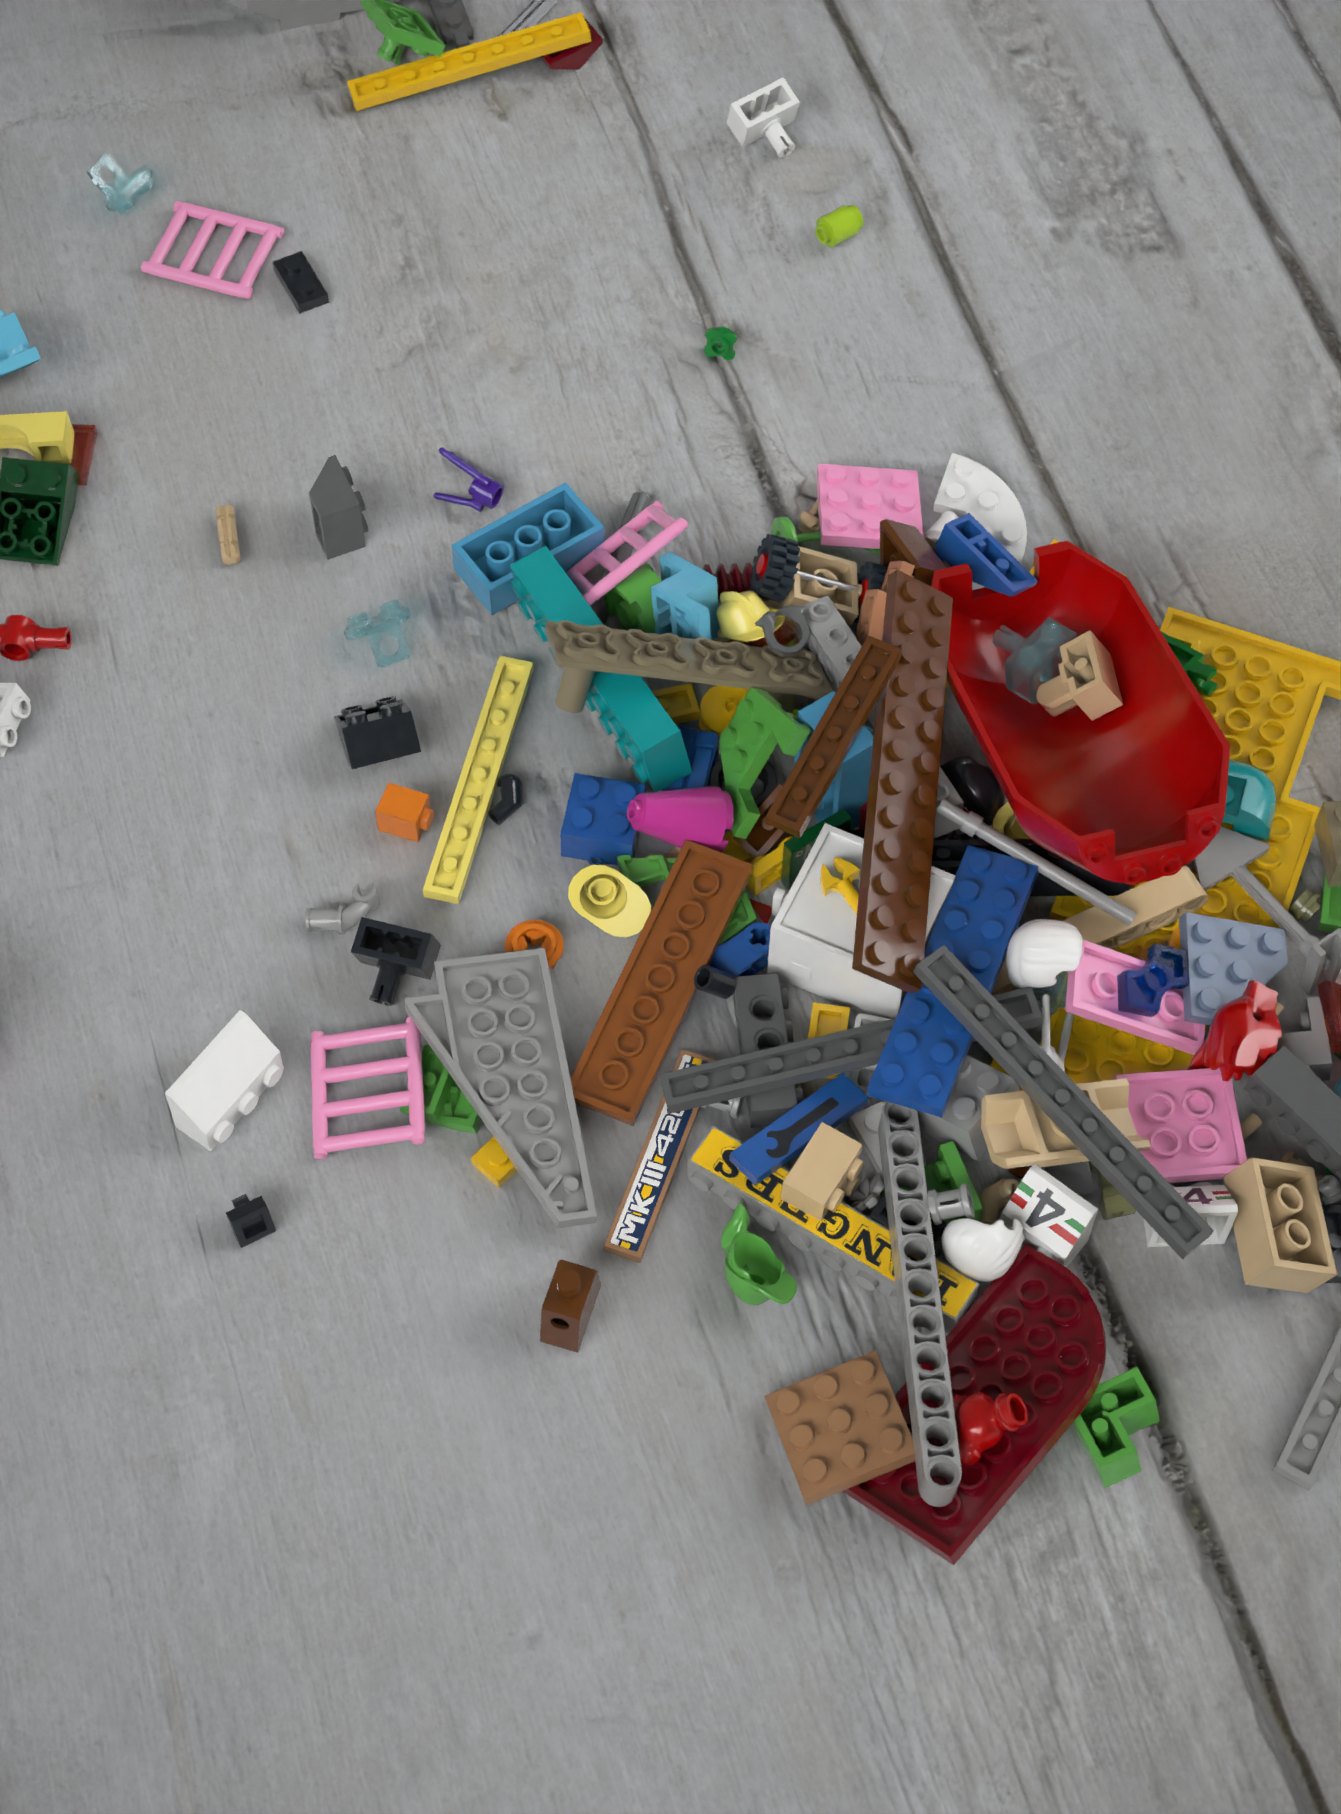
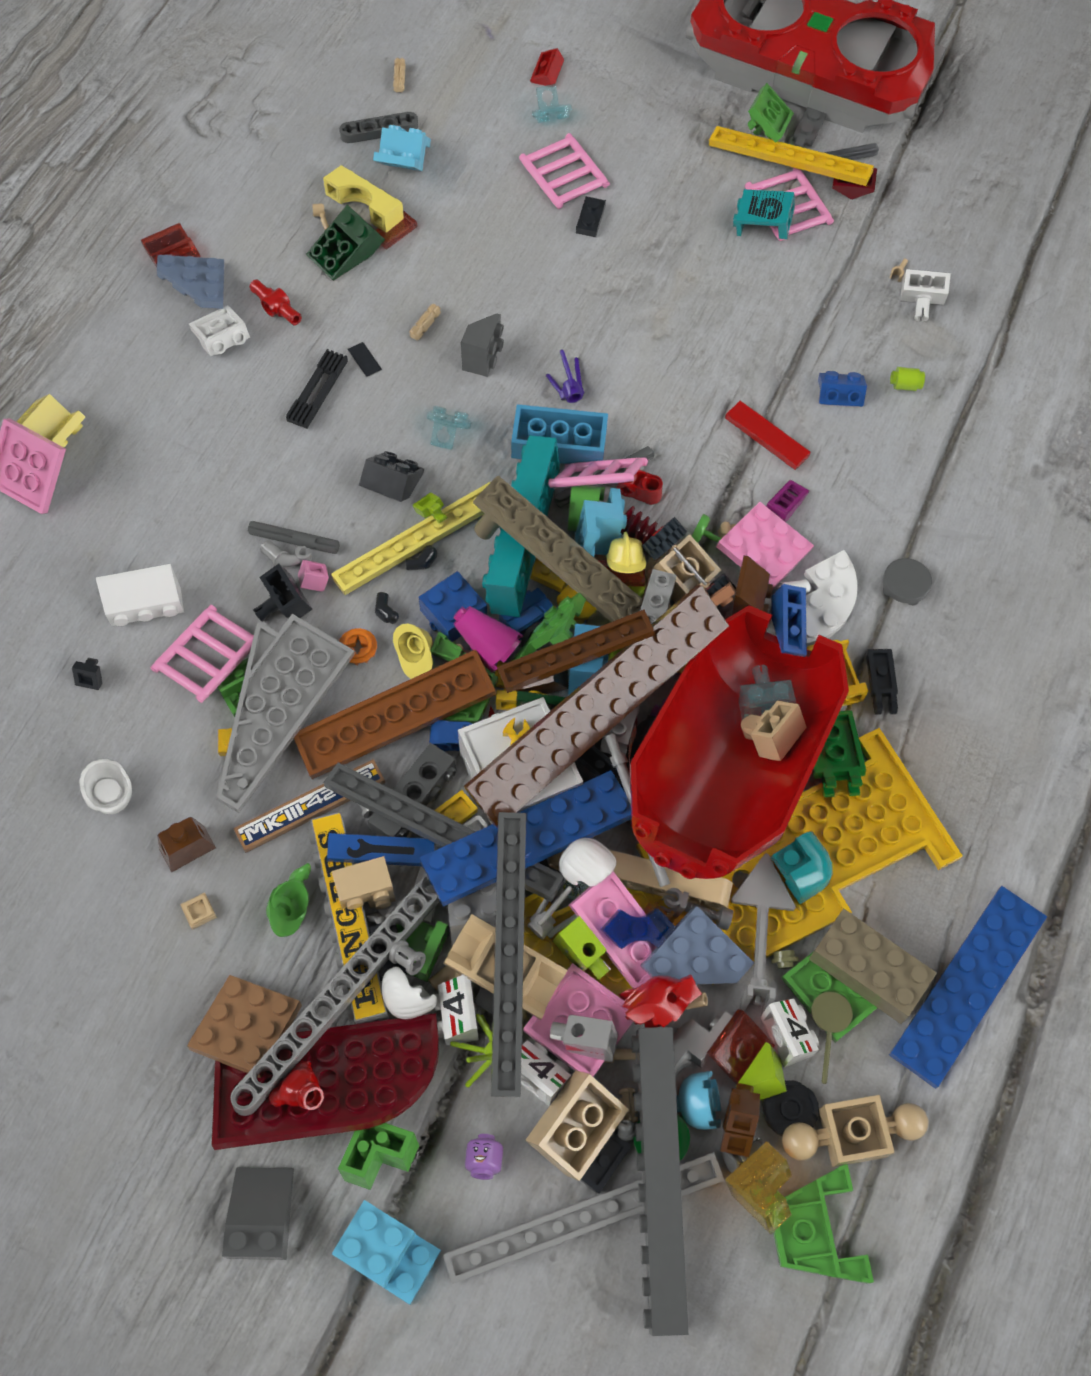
camera: 40 degrees right, 5 degrees up
orange brick [375,782,434,842] -> none
black hinge [694,965,736,999] -> none
green plate [703,327,737,360] -> none
dark grey piece [755,606,810,655] -> none
none -> white piece [79,759,132,814]
none -> tan tile [180,892,217,930]
none -> dark grey slope [222,1167,294,1260]
none -> dark grey axle [248,521,340,554]
none -> black container [286,349,348,429]
none -> bright pink slope [298,560,329,592]
none -> medium azure bracket [332,1200,441,1305]
none -> black sticker [348,342,382,377]
none -> black arm [375,592,399,624]
none -> lime plate [412,492,448,523]
none -> lime plant [450,1014,492,1088]
none -> medium lavender head [465,1134,503,1180]
none -> red slope [530,48,564,87]
none -> light grey torso [550,1015,618,1062]
none -> lime torso [552,916,611,980]
none -> red piece [616,468,663,505]
none -> flat silver bar [659,888,733,931]
none -> red tile [725,400,811,470]
none -> teal panel [733,189,795,239]
none -> bright pink bar [745,168,834,241]
none -> magenta slope [766,480,809,522]
none -> blue bracket [818,371,867,407]
none -> black hinge [866,649,898,715]
none -> dark grey tile [883,558,932,606]
none -> tan hand [889,259,908,282]

